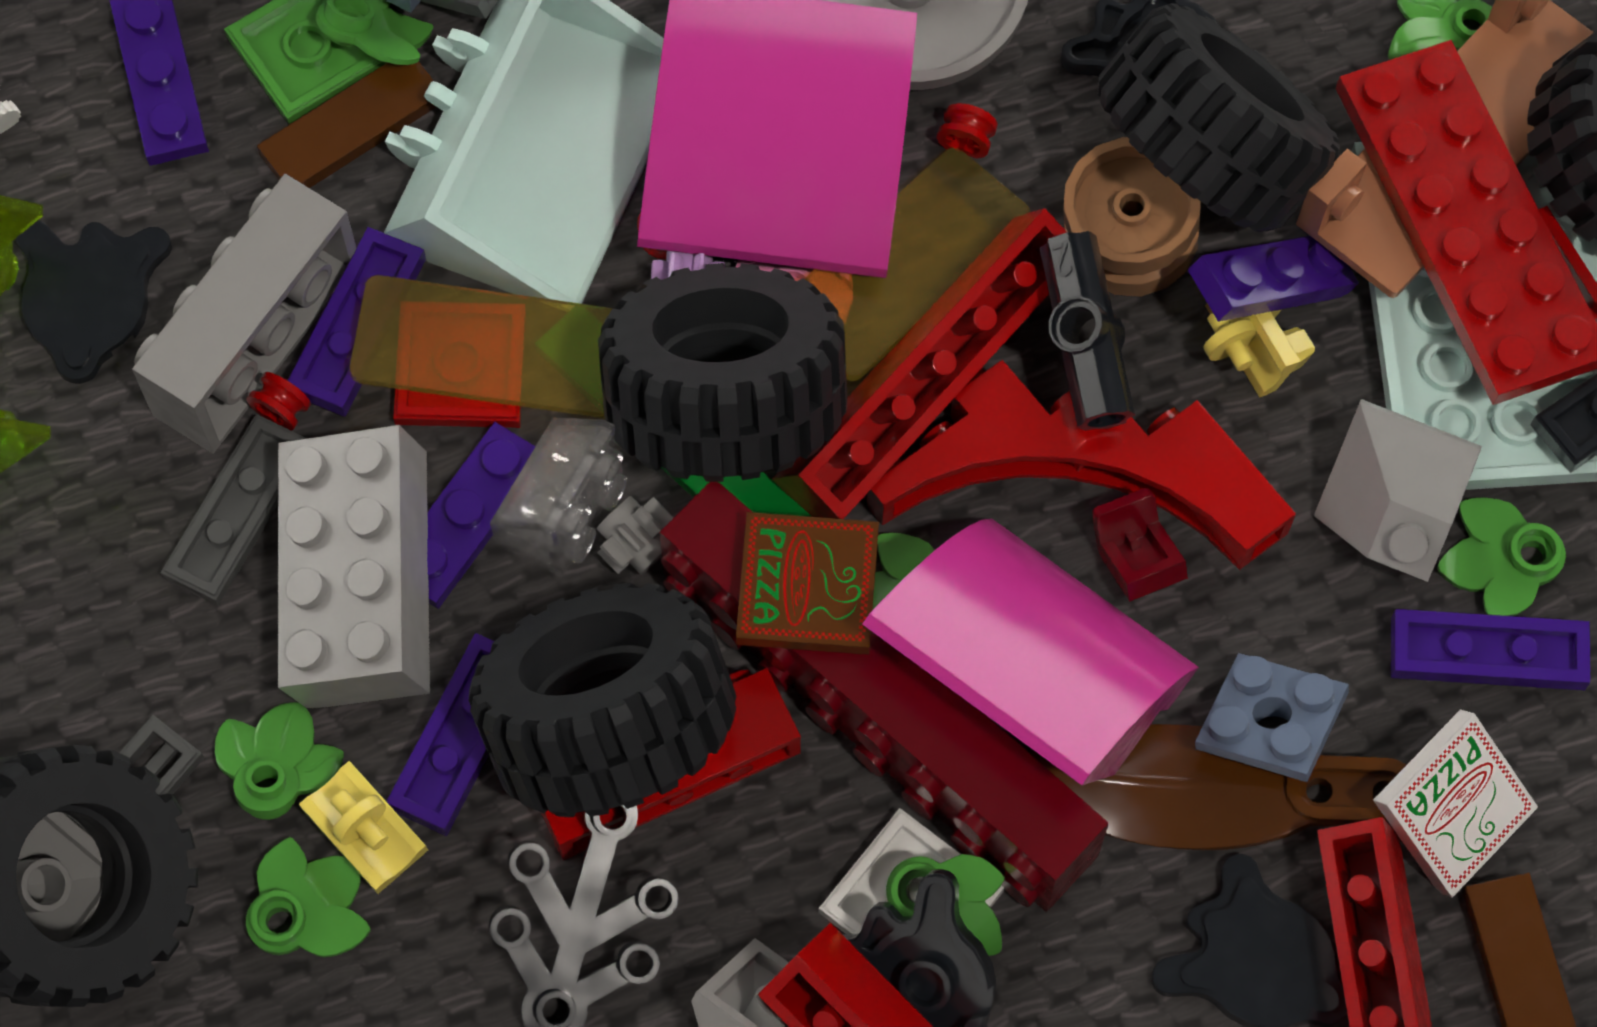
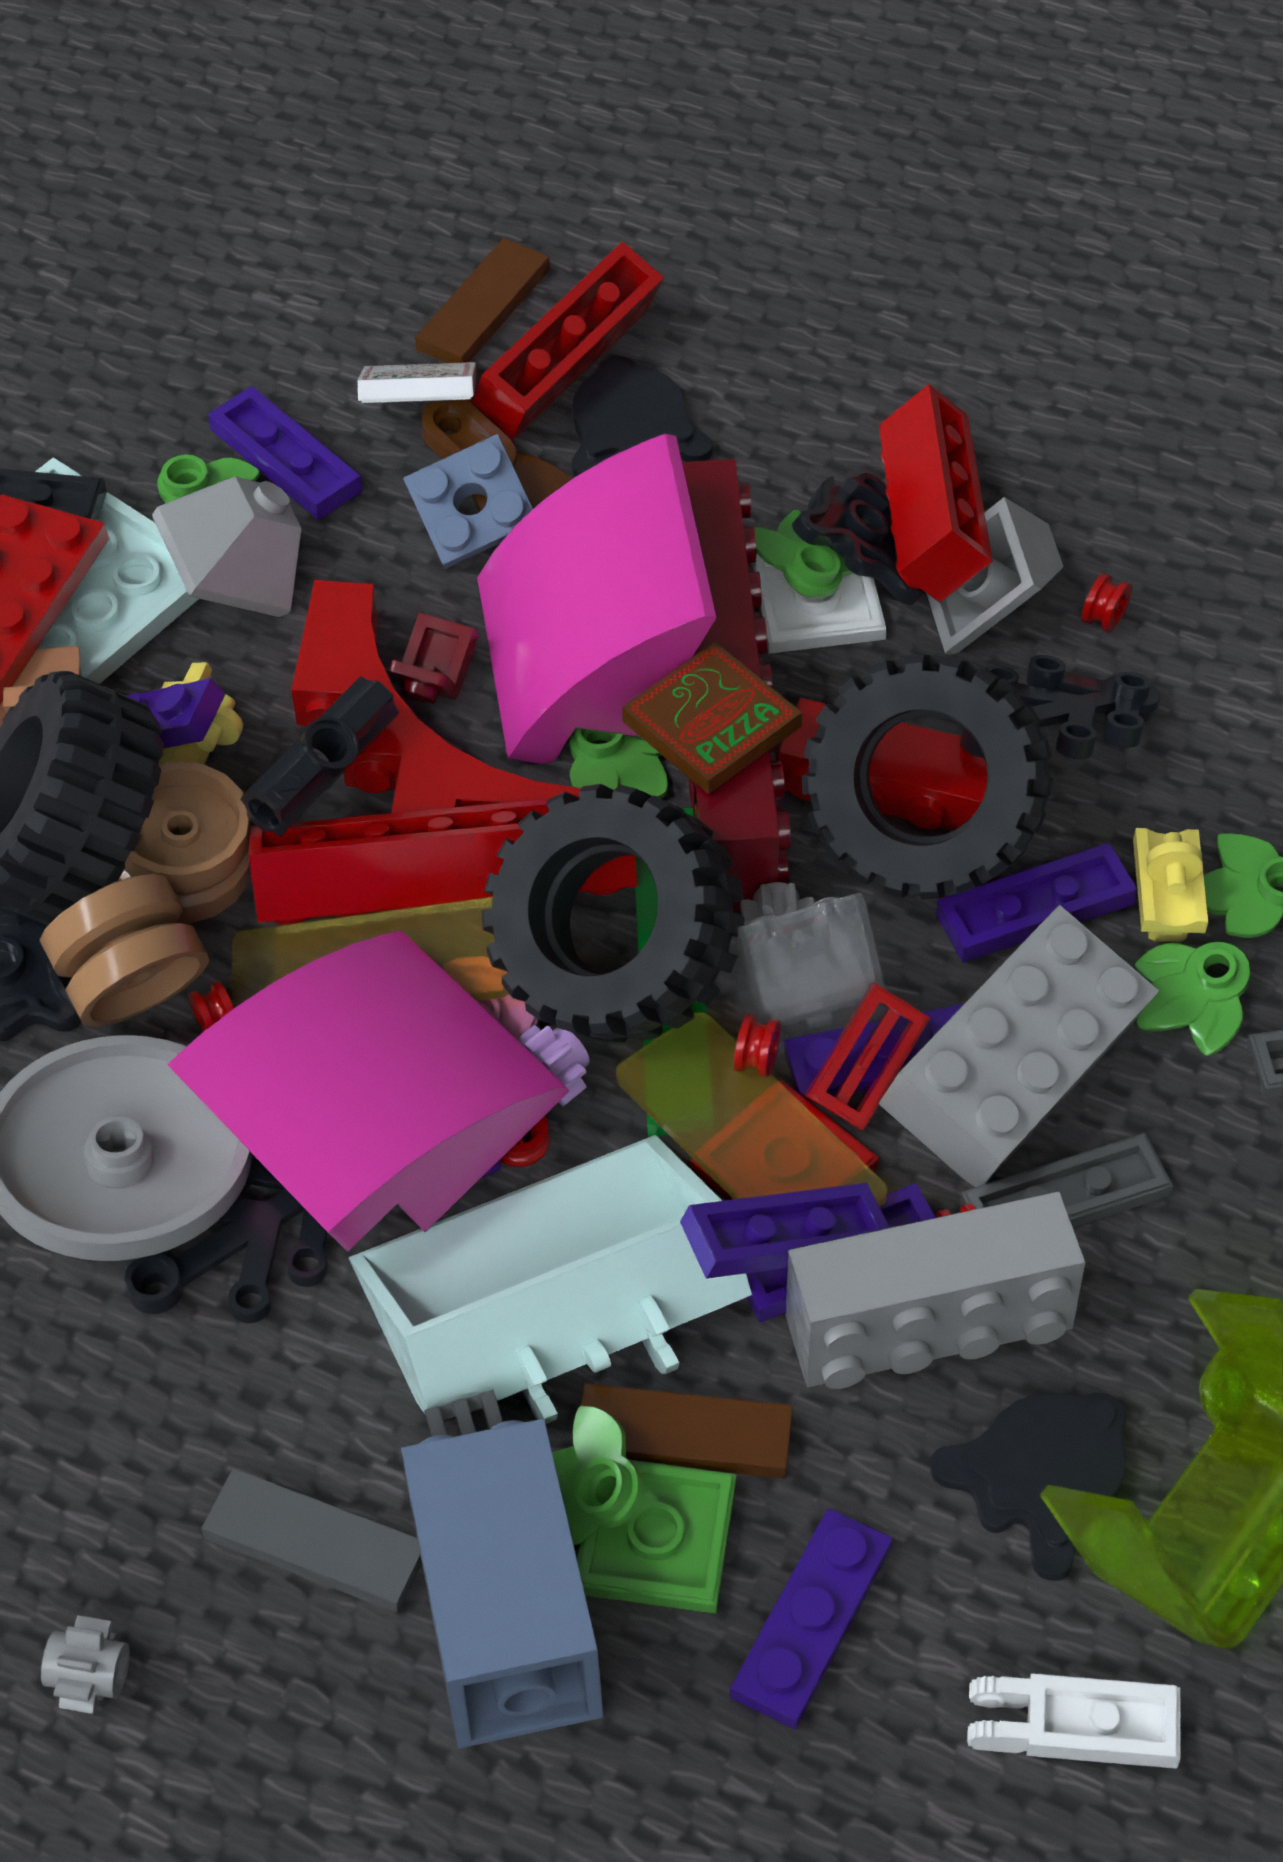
camera: 135 degrees left, 15 degrees down
none -> medium nougat wheel [40,874,210,1027]
none -> dark purple plate [680,1183,890,1279]
none -> red bush [734,1013,781,1078]
none -> red tile [804,983,931,1131]

